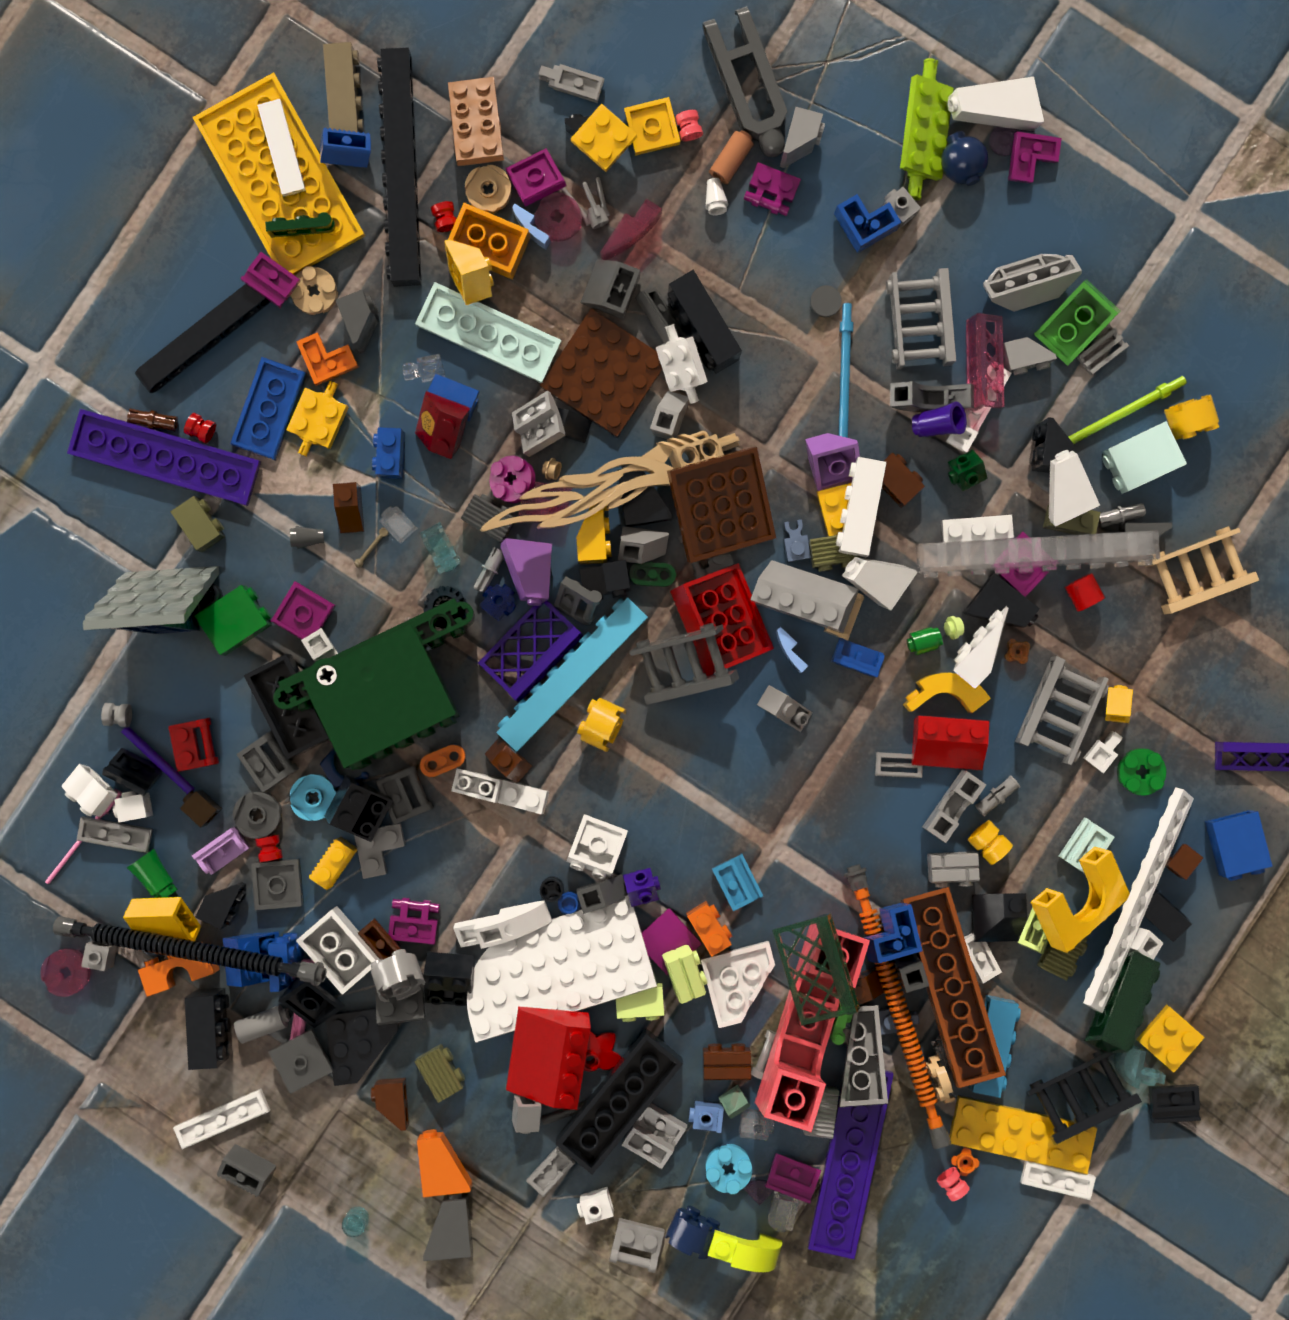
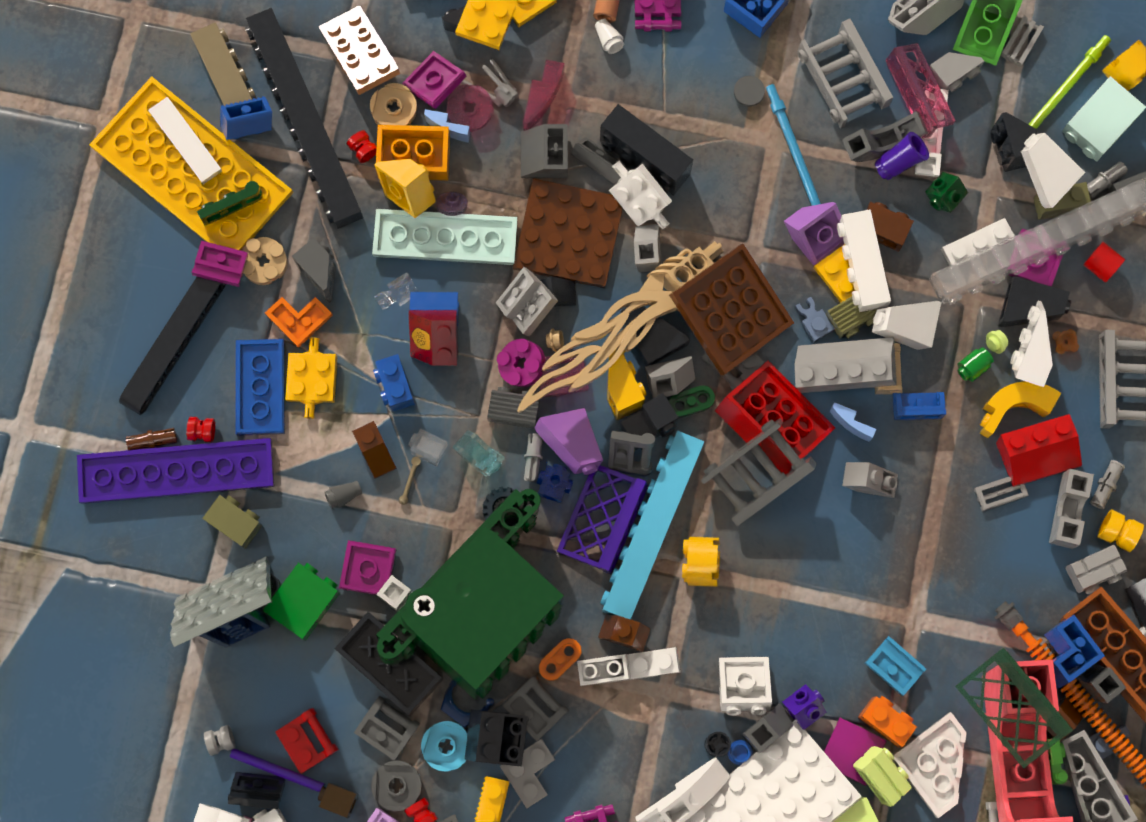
camera: 20 degrees left, 10 degrees down
none -> piece [436,192,468,216]

